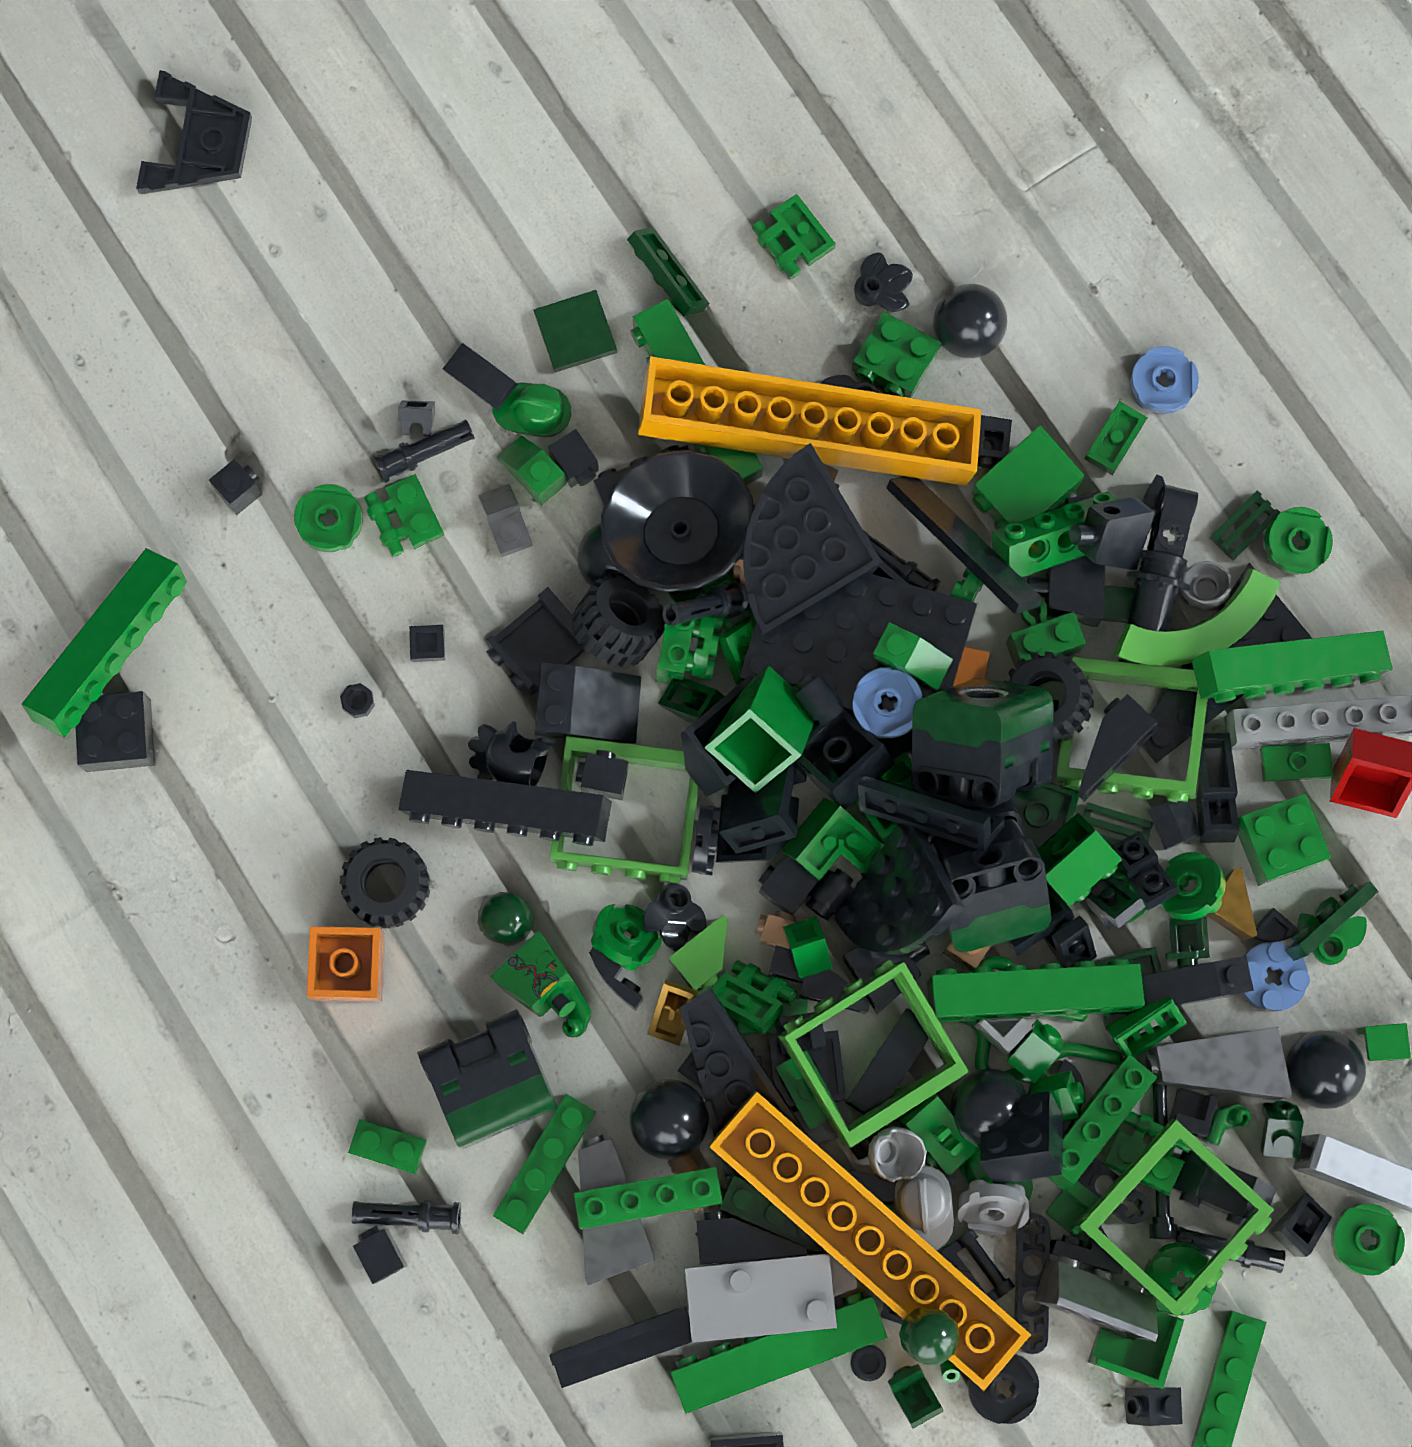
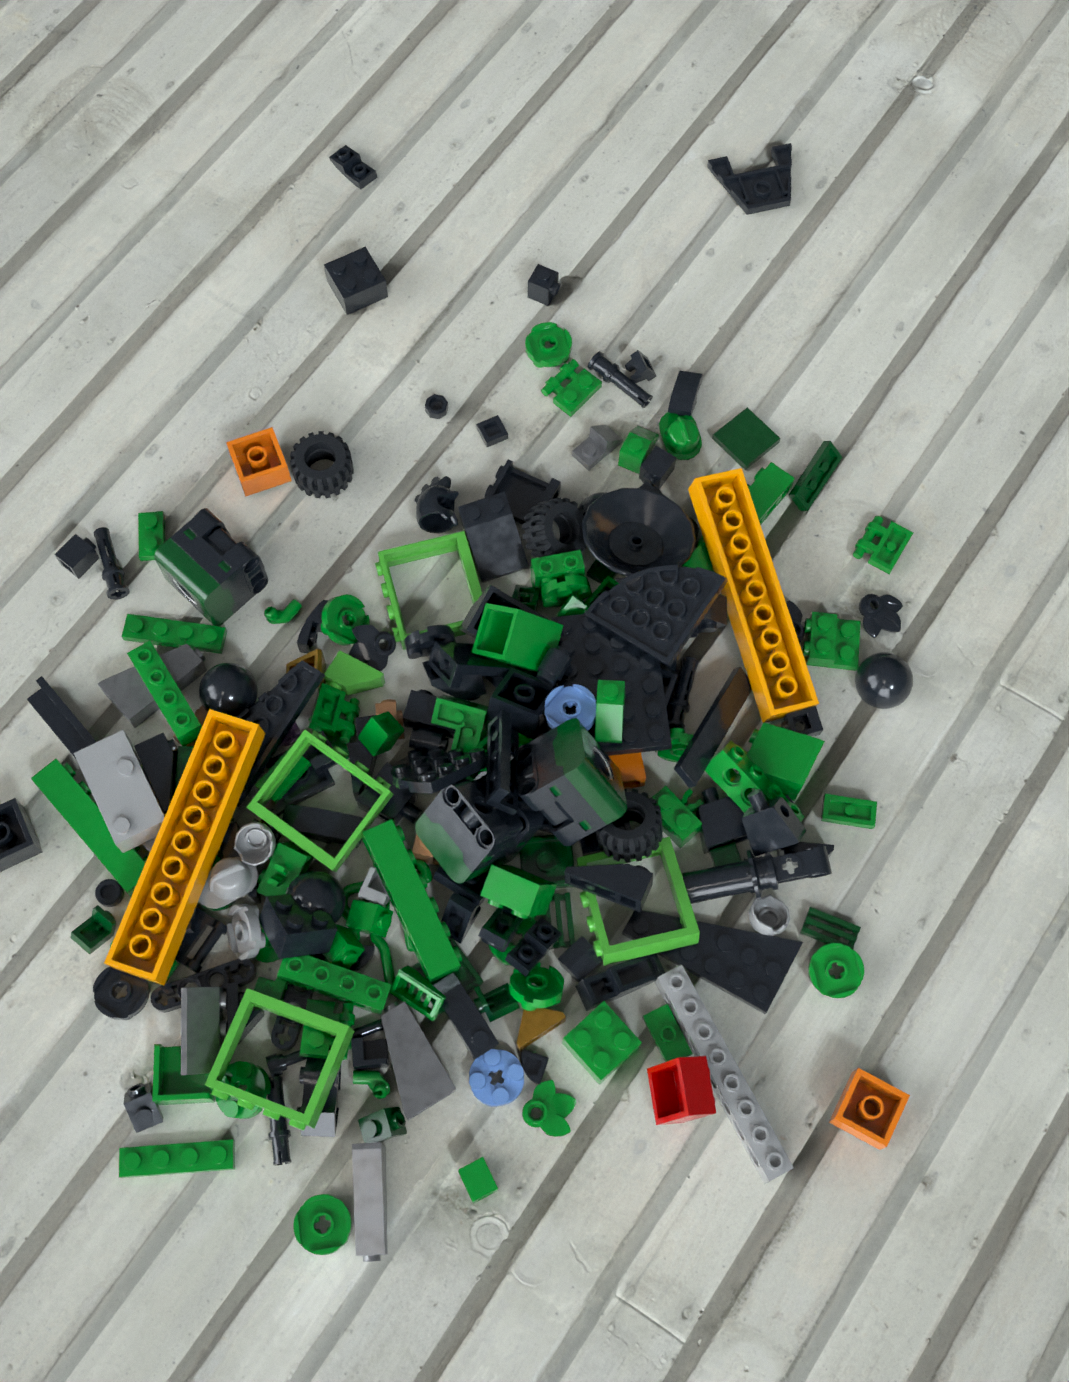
camera: 70 degrees right, 10 degrees down
green brick [21,548,187,738] -> none
black brick [398,770,612,846] -> none
dark green hair [477,892,534,946] -> none
green torso [490,931,576,1017] -> none
black brick [576,750,629,800] -> none
black pin [662,582,750,626] -> none
dark green hair [899,1308,960,1365] -> none
bright green tile [1113,569,1281,666] -> none
medium blue plate [1130,346,1199,414] -> none
green brick [1192,630,1393,703] -> none
black slope [1269,1192,1332,1257] -> none
dark green plate [1285,881,1379,961] -> none
black piece [1286,1030,1366,1109] -> none

